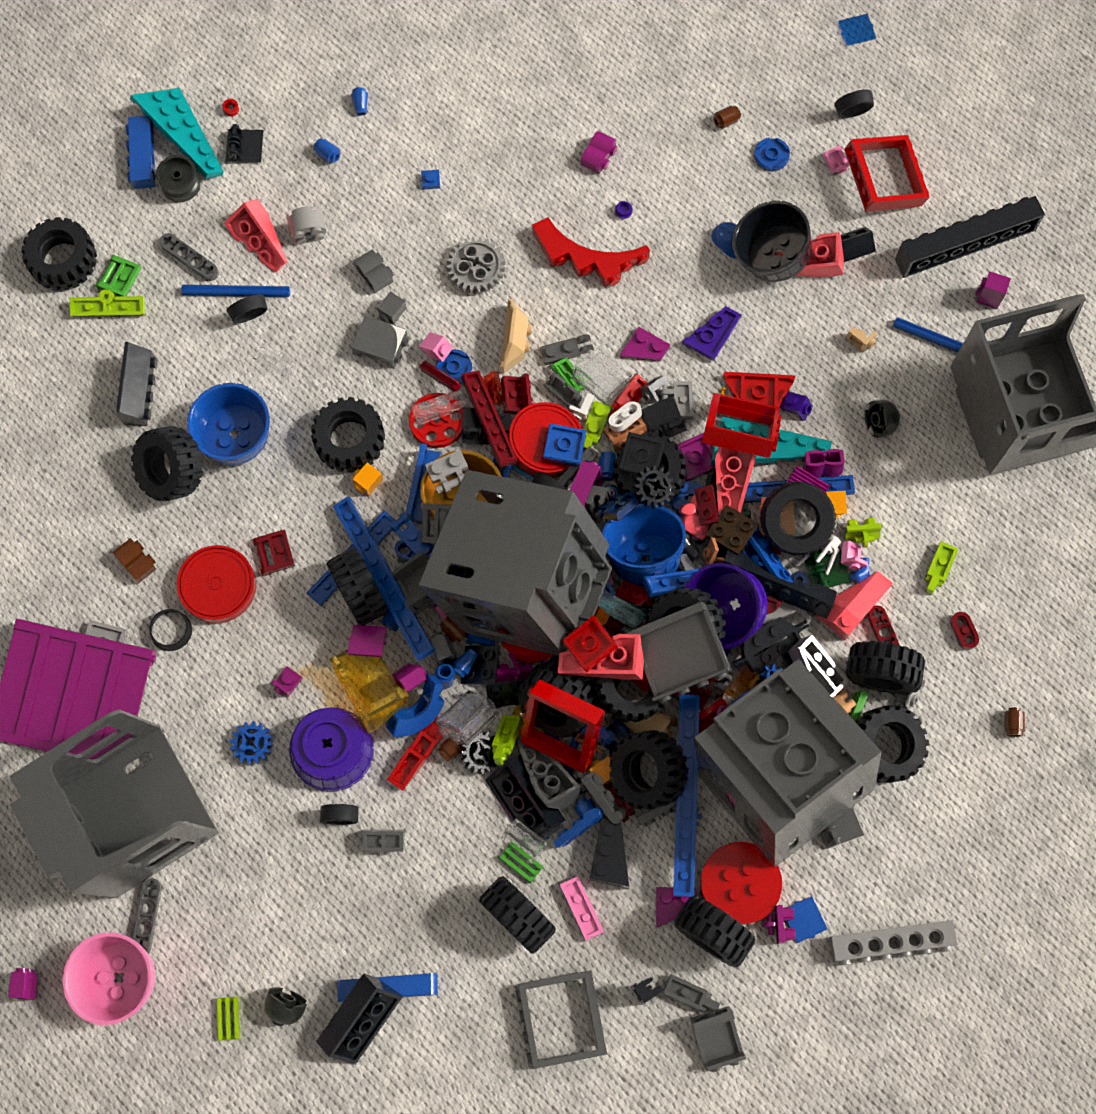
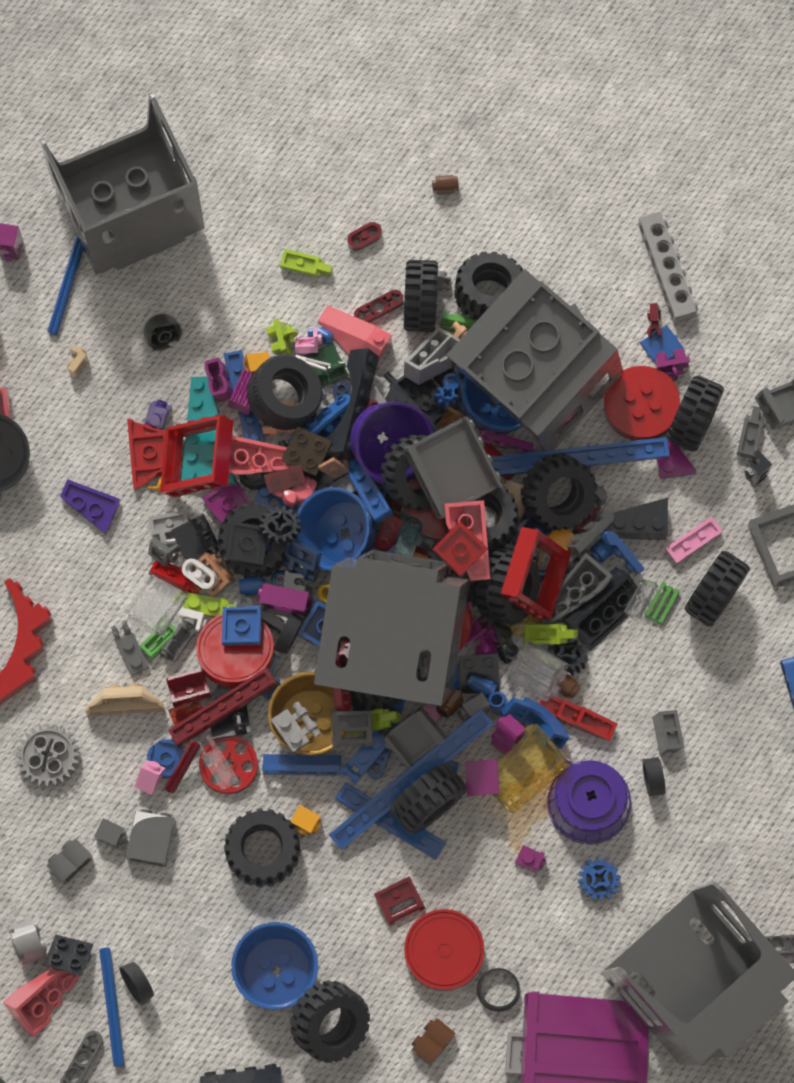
camera: 100 degrees left, 0 degrees up
magenta wing [620,327,670,362] -> none
none -> black hinge [43,934,94,976]
none -> dark red plate [647,303,663,338]

